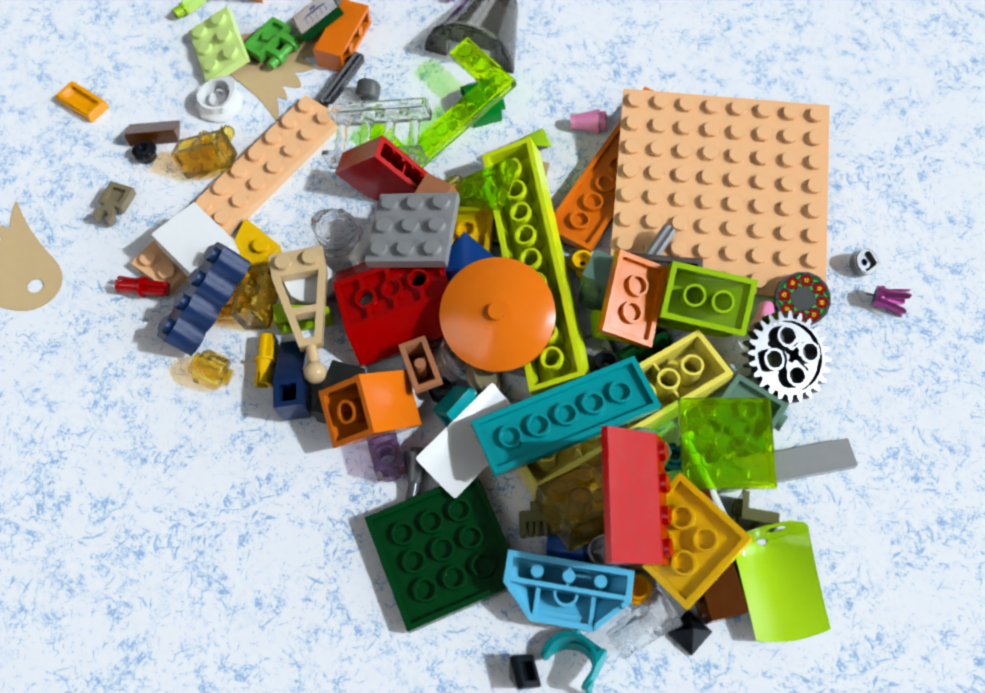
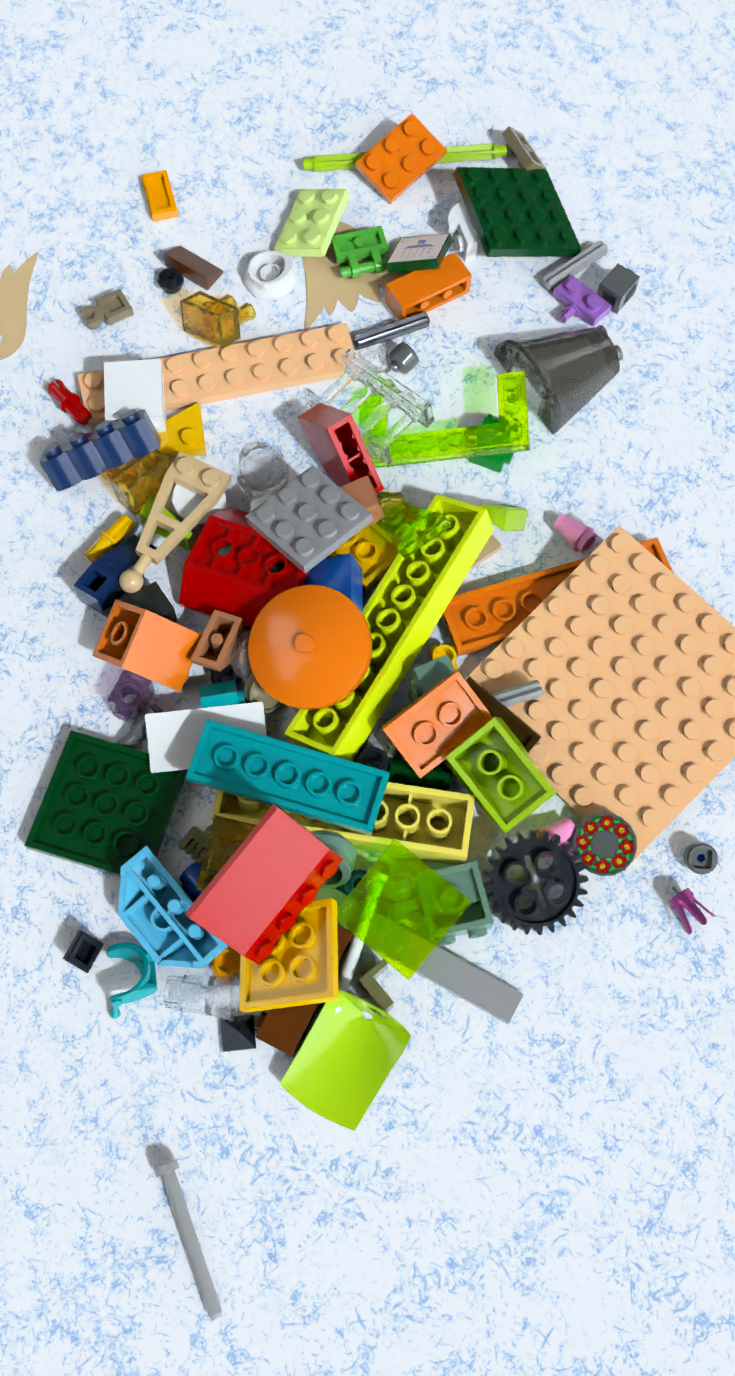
camera: 35 degrees right, 5 degrees up
clear yellow head [188,349,234,391] -> none

